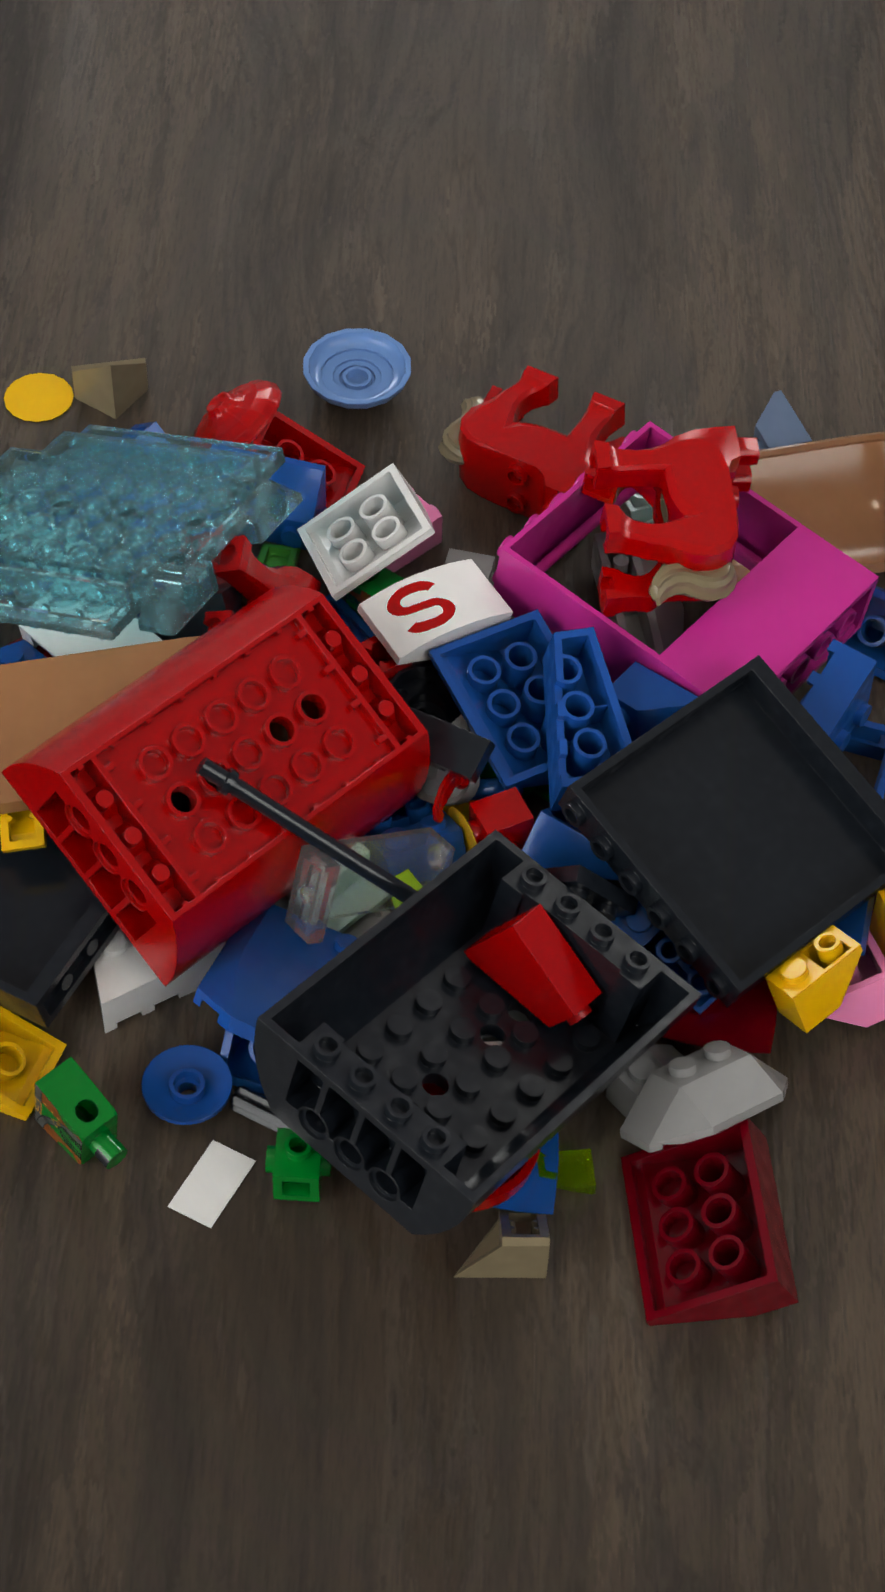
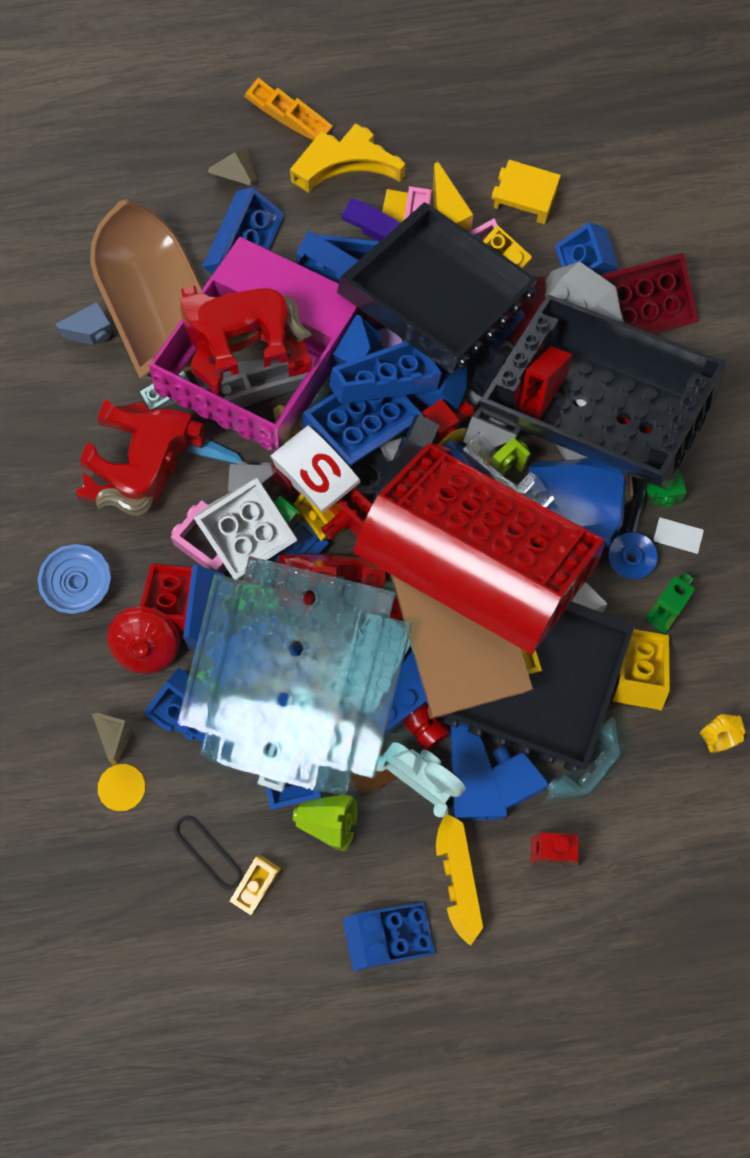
camera: 100 degrees left, 20 degrees up
black bar [196,757,417,902] -> none
none -> blue slope [555,222,619,275]

